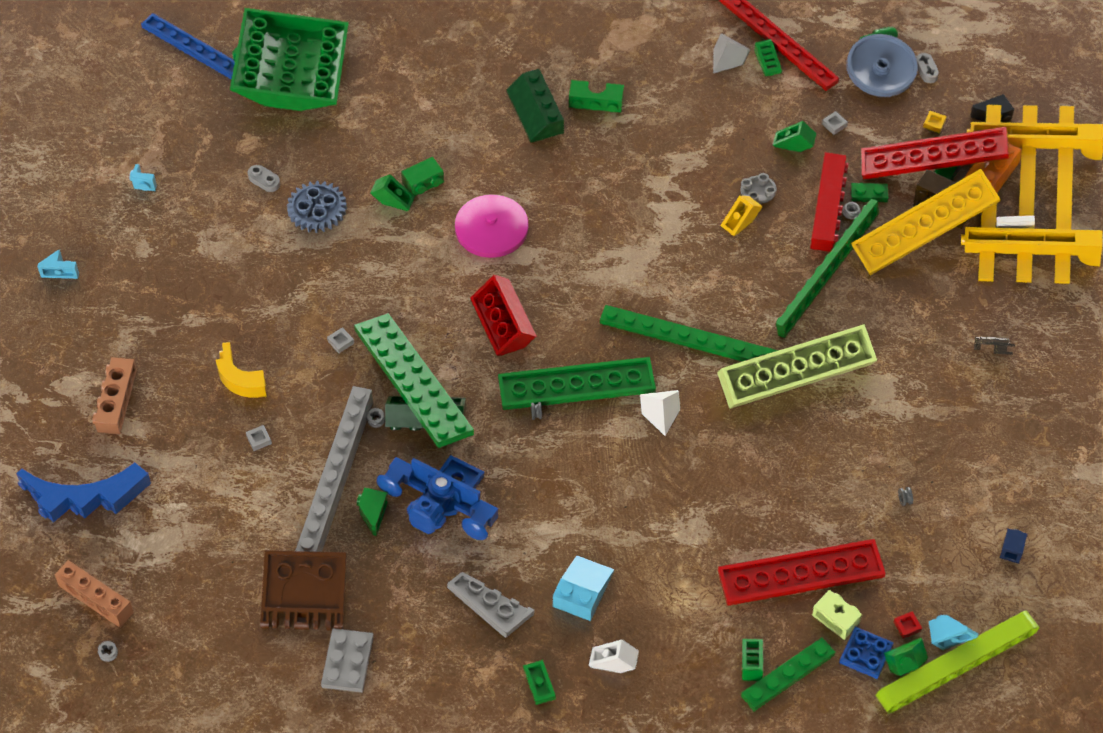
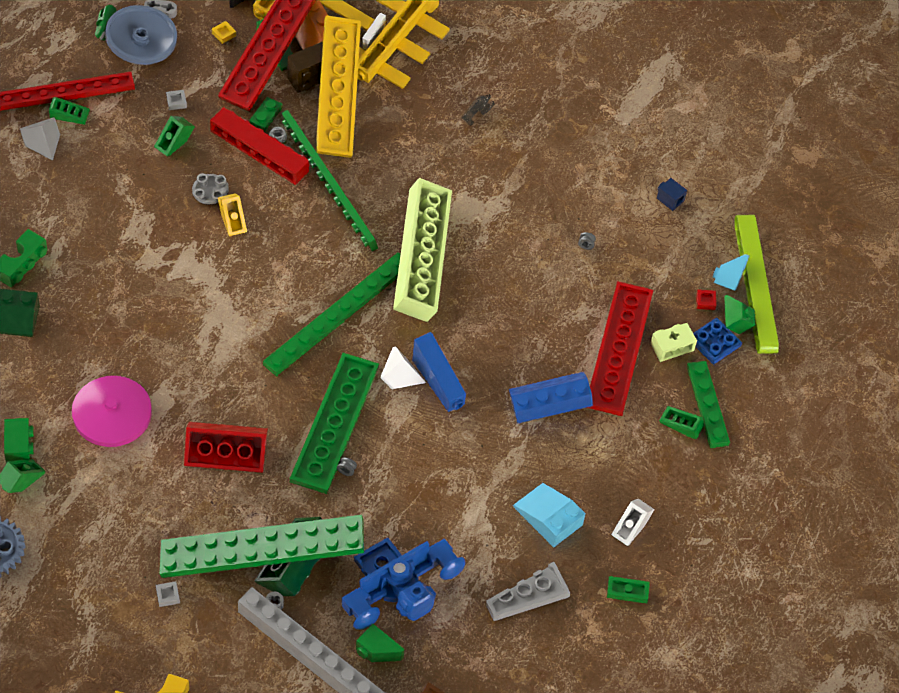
camera: 70 degrees left, 0 degrees up
none -> blue slope [412,332,466,412]
none -> blue slope [509,372,593,424]

